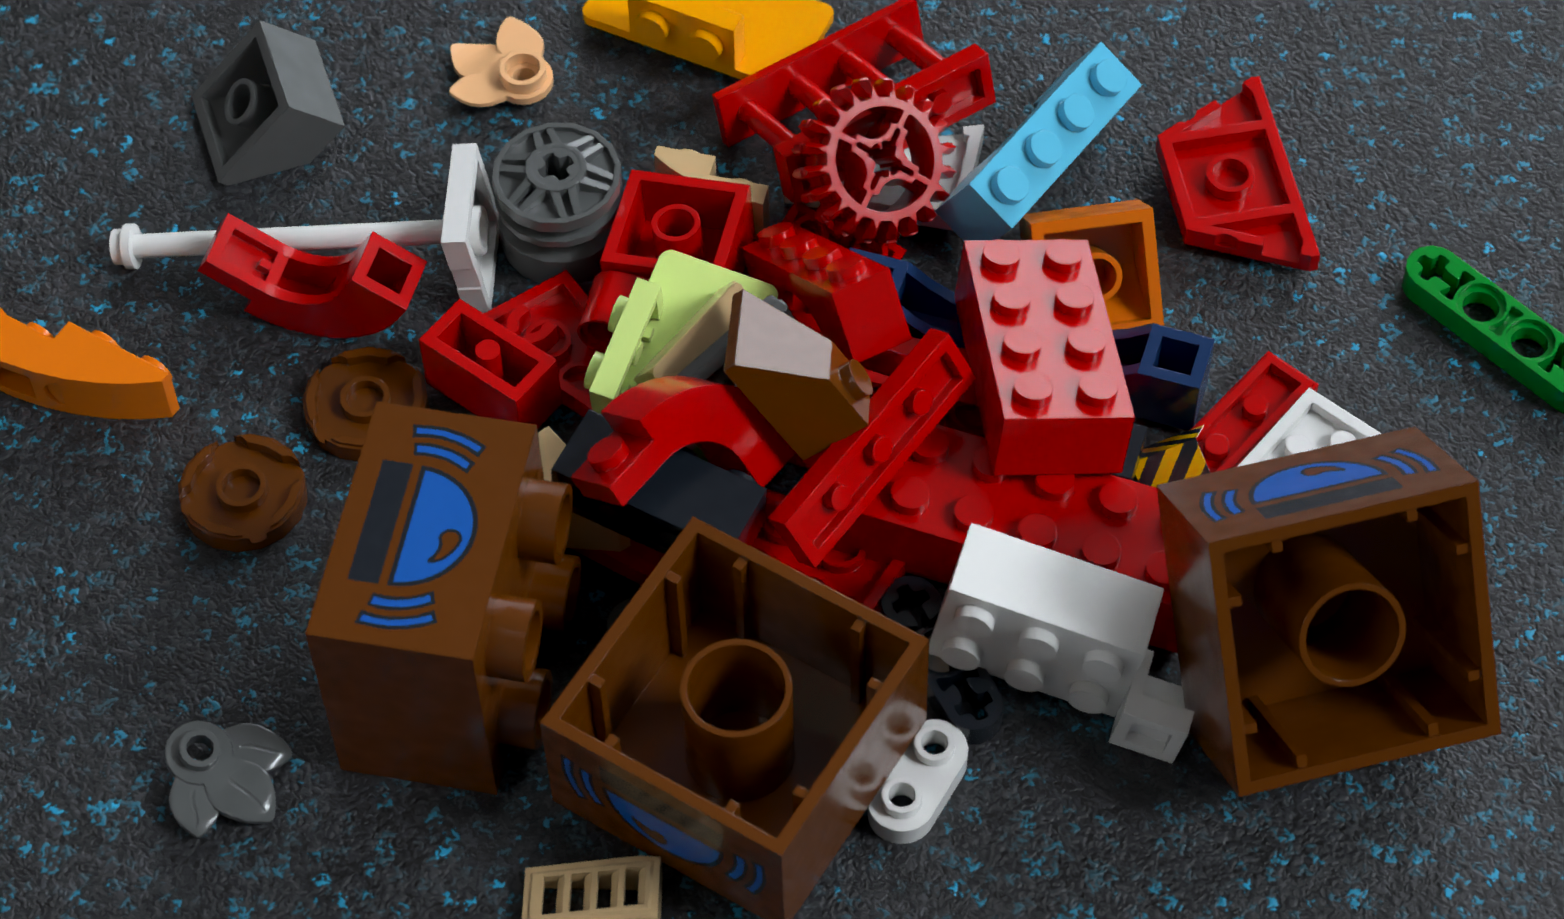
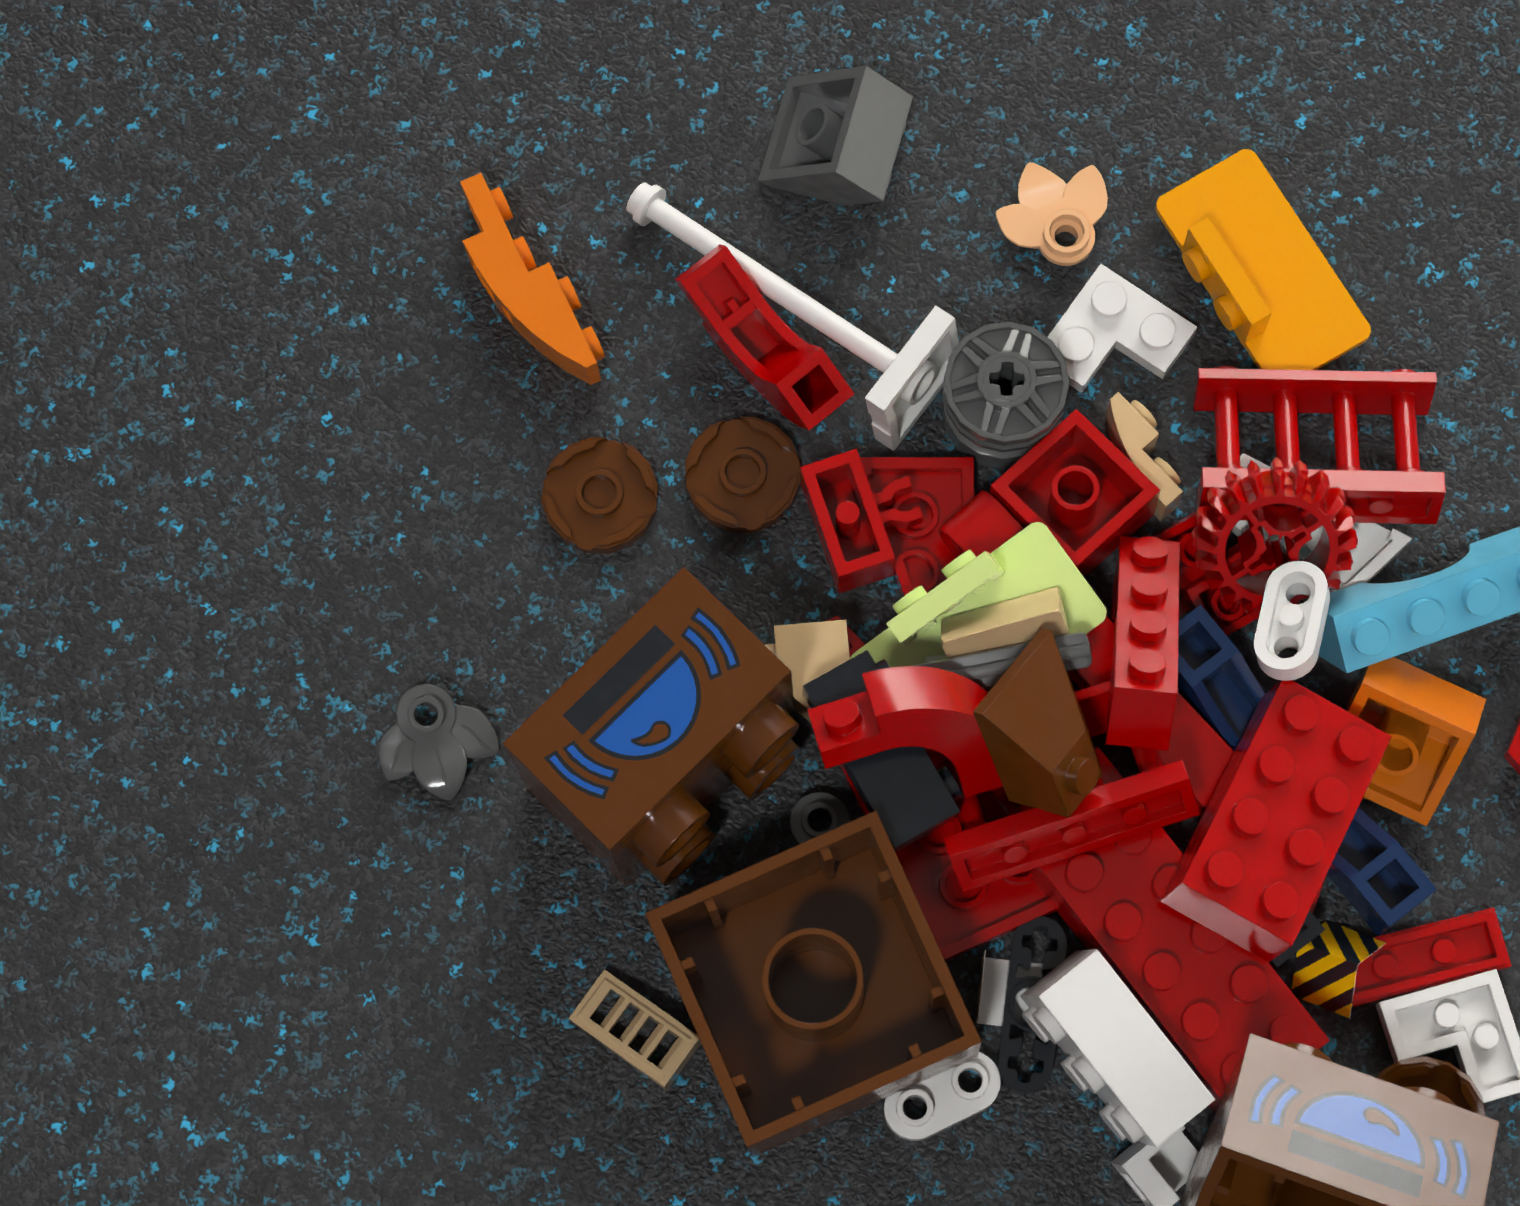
camera: 40 degrees right, 20 degrees up
none -> white plate [1048,264,1197,393]
none -> white plate [1254,561,1330,681]

